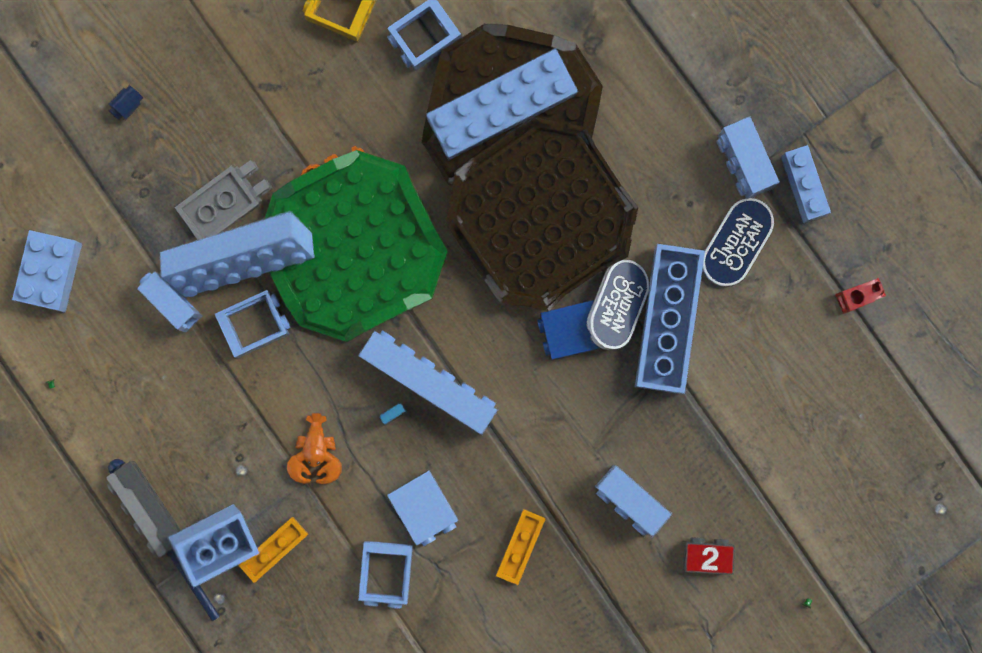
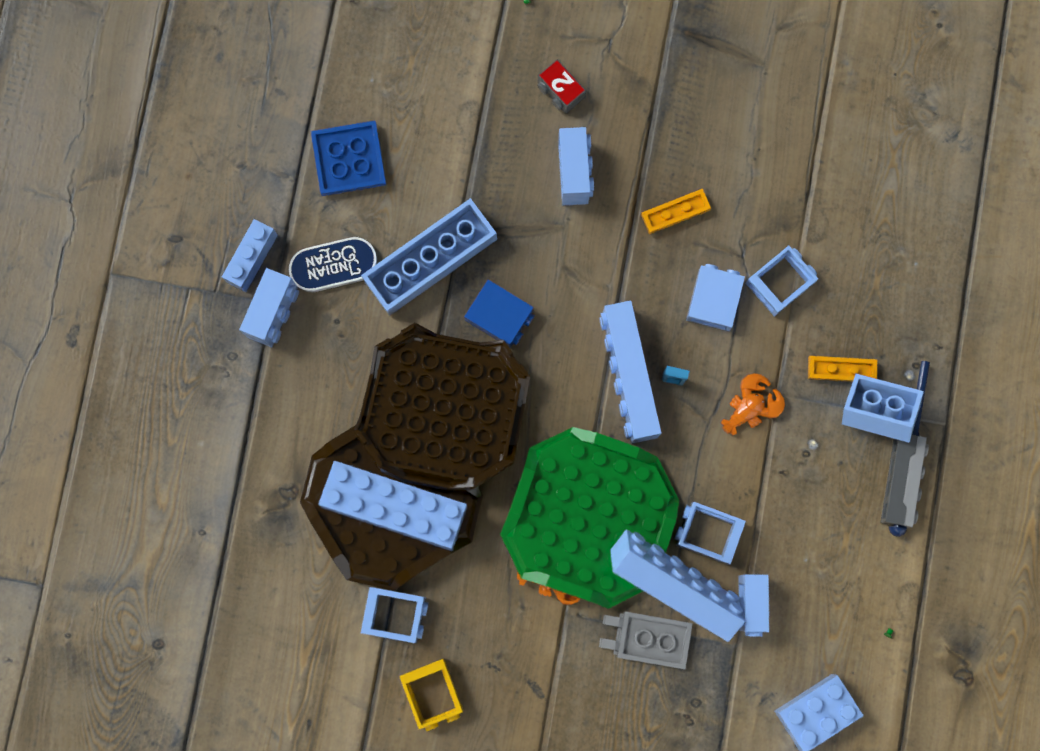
camera: 135 degrees left, 5 degrees down
tile [587,260,649,350] -> none
red leg [835,278,886,314] -> none
none -> blue plate [311,121,386,196]

